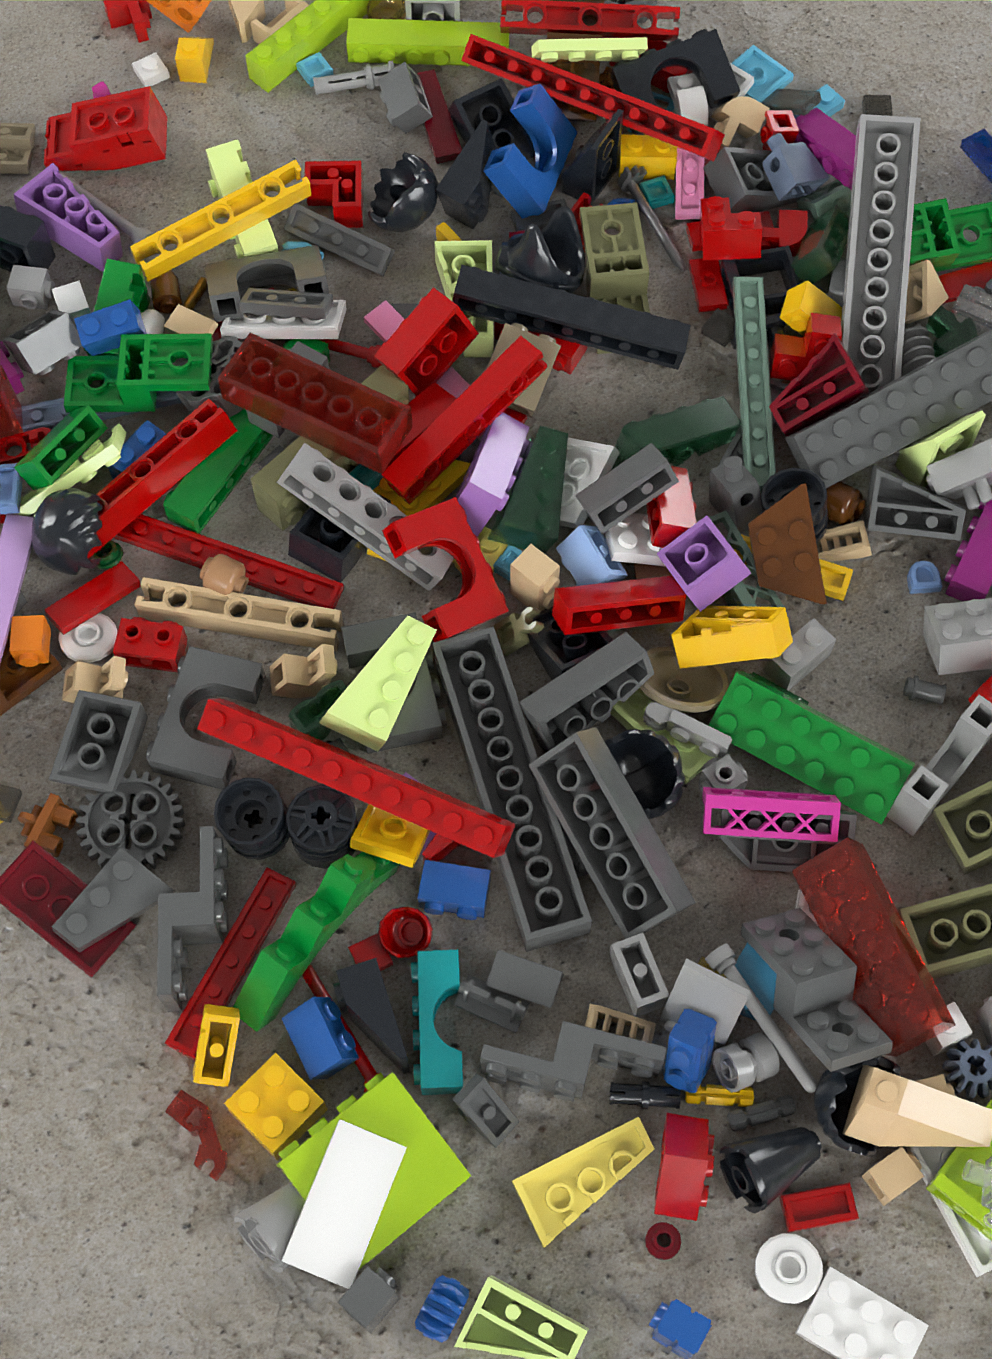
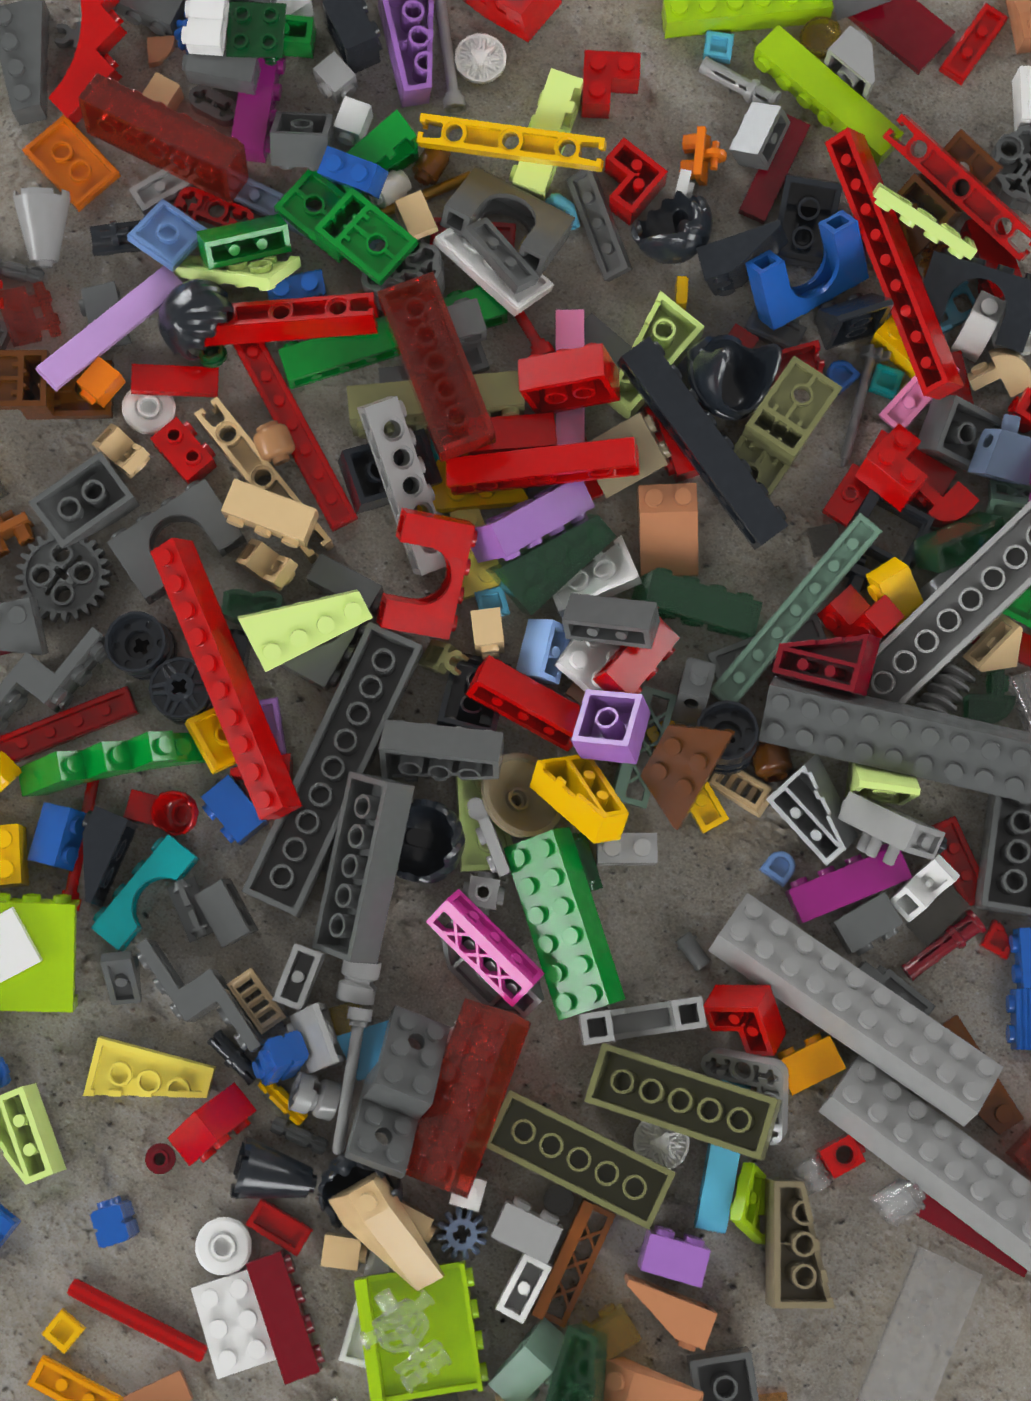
camera: 40 degrees right, 15 degrees up
none -> tan brick [221,478,319,548]
none -> dark red brick [246,1249,325,1385]
none -> light grey wheel [336,960,382,1005]
none -> white wheel [454,33,506,84]
none -> red brick [581,50,641,119]
none -> nougat slope [636,483,698,578]
none -> white plate [675,169,695,198]
none -> orange hips [680,126,727,186]

